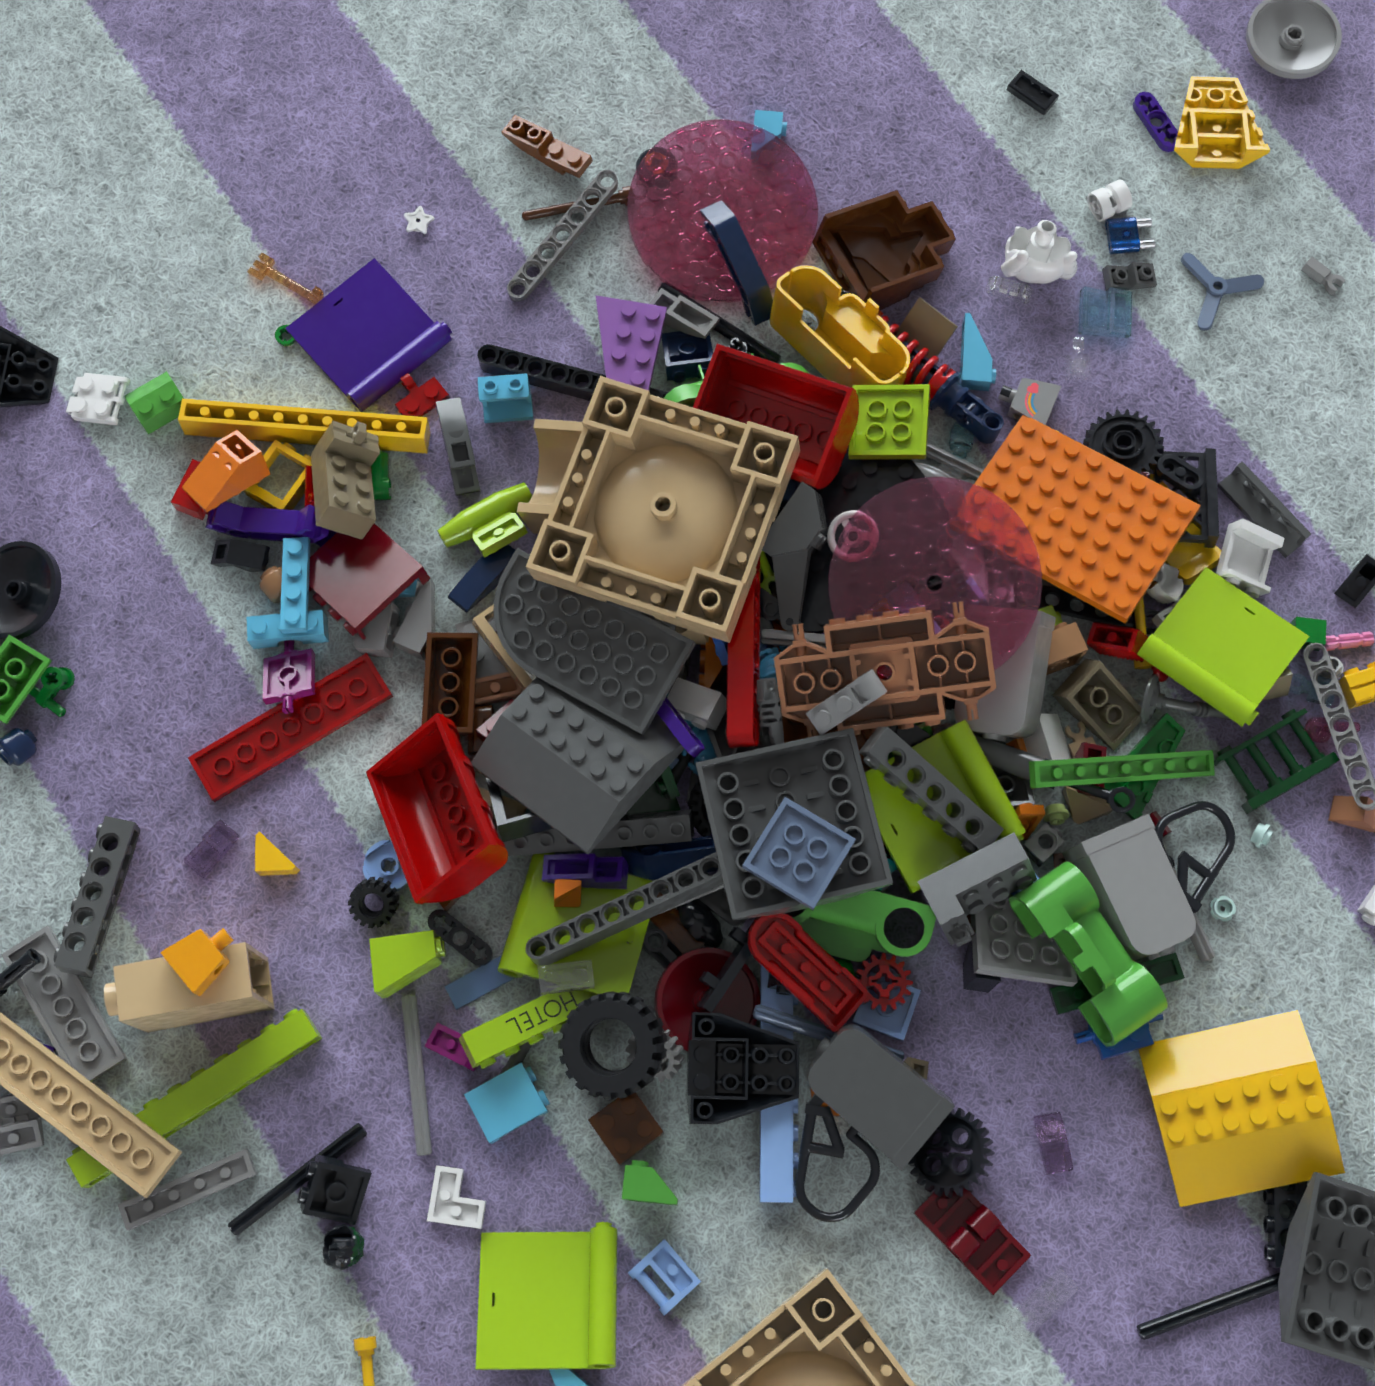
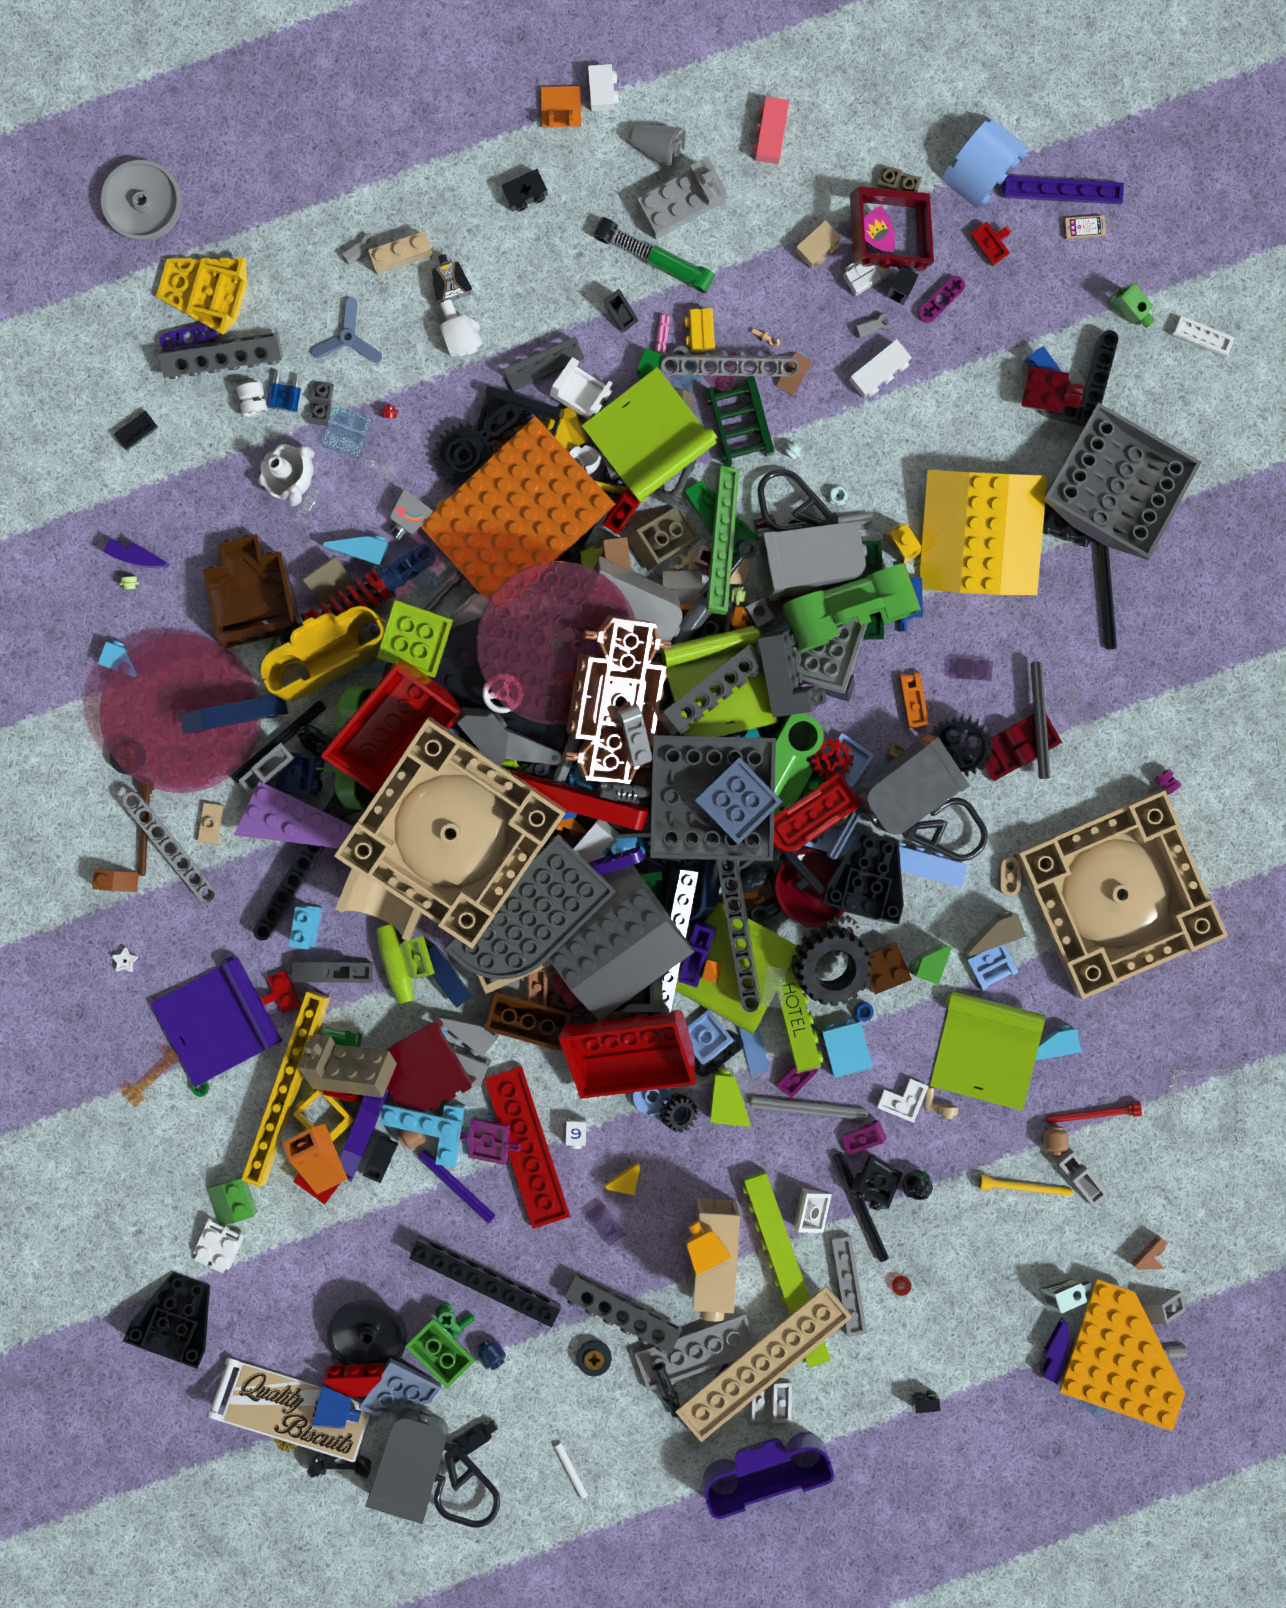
camera: 80 degrees left, 15 degrees up
dark orange slope [501,115,593,178] -> none
none -> dark orange slope [92,869,139,892]
none -> dark purple slope [103,539,170,568]
none -> yellowish green plate [119,577,139,589]
none -> dark grey brick [158,332,283,379]
none -> tan plate [197,803,224,845]
none -> tan brick [369,231,433,274]
none -> red plate [379,405,399,418]
none -> black brick [409,1236,561,1328]
none -> dark purple axle [418,1150,495,1223]
none -> torso [432,254,474,305]
none -> white piece [440,299,483,357]
none -> white brick [566,1119,587,1149]
none -> black wheel [576,1340,612,1377]
none -> light blue plate [687,1010,734,1066]
none -> white slope [793,1188,832,1233]
none -> magenta plate [841,1120,887,1155]
none -> blue plate [854,1002,874,1022]
none -> yellow torso [884,523,922,564]
none -> clear red plate [892,1276,912,1296]
none -> orange plate [899,671,929,728]
none -> black piece [912,1391,941,1414]
none -> tan plate [925,1087,958,1119]
none -> dark tan slope [962,910,1026,957]
none -> tan plate [999,857,1021,896]
none -> dark grey axle [1030,662,1050,779]

